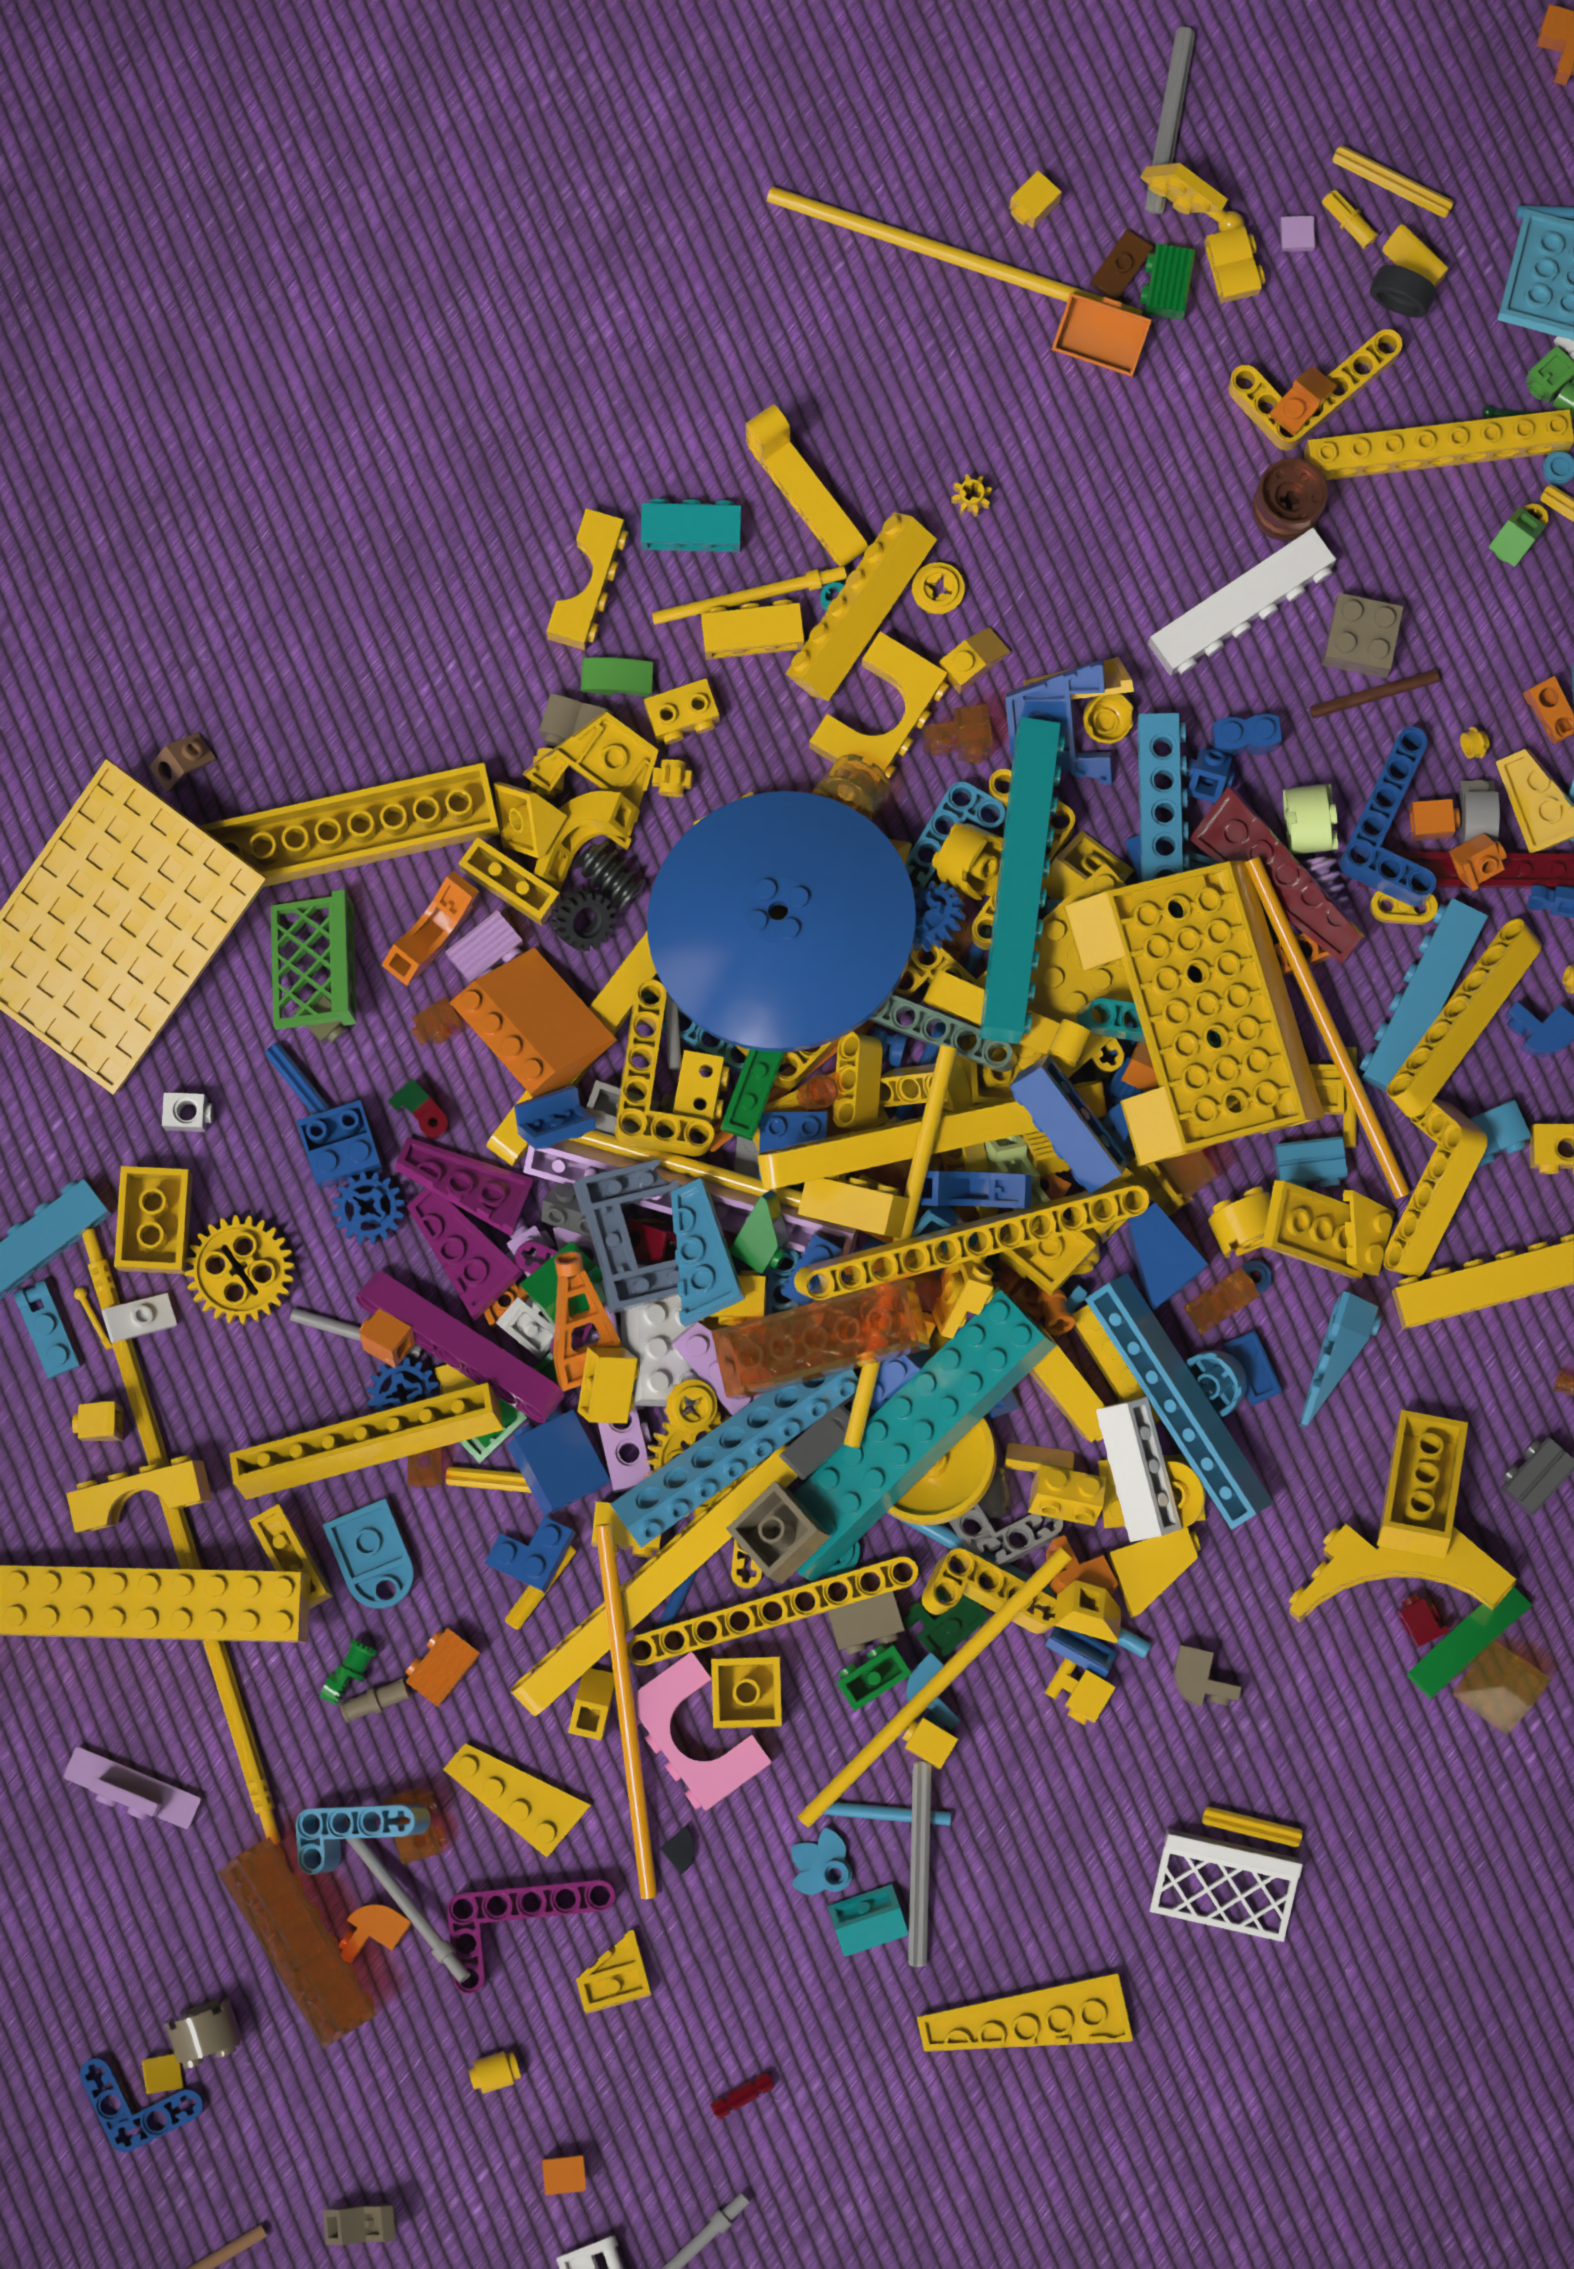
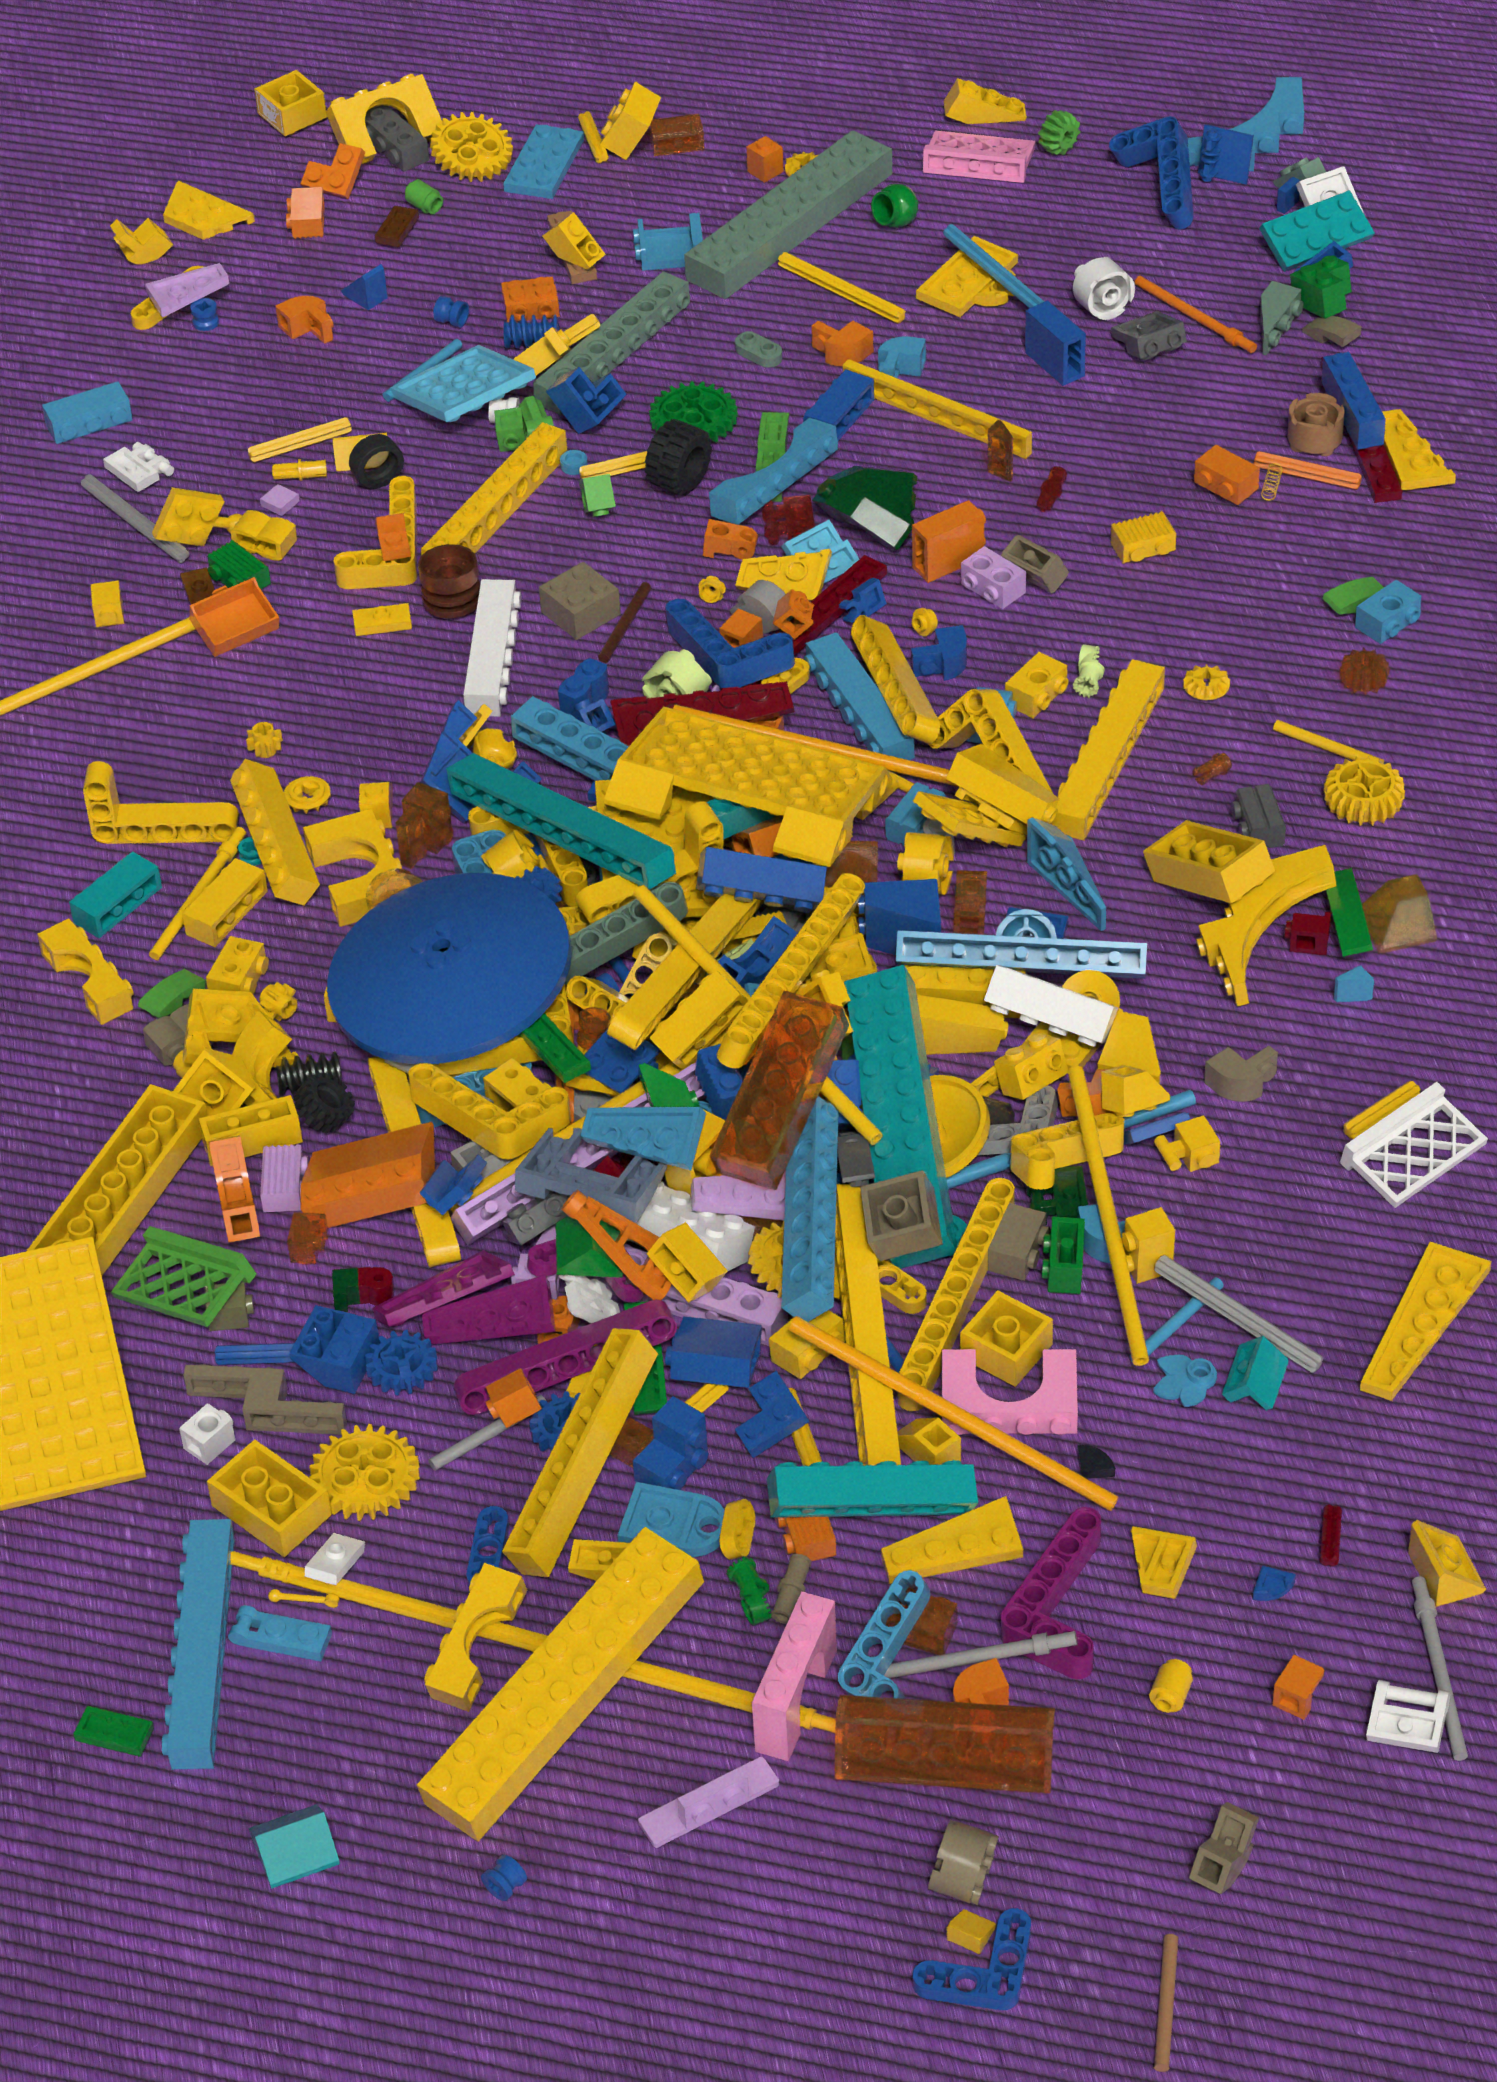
camera: 50 degrees left, 35 degrees down
yellow slope [72,1401,123,1441] -> none
yellow gear [664,1379,717,1434] -> none
none -> white plate [103,442,174,492]
none -> dark tan bracket [183,1364,347,1435]
none -> yellow plate [352,603,412,636]
none -> blue beam [466,1506,509,1588]
none -> blue brick [633,1396,709,1490]
none -> yellow beam [719,1499,756,1560]
none -> bright pink arch [752,1591,837,1761]
none -> teal brick [767,1460,978,1517]
none -> yellow slope [946,744,1060,824]
none -> blue tile [1253,1566,1296,1601]
none -> dark azure slope [1334,965,1374,1002]
none -> yellow slope [1408,1520,1486,1607]

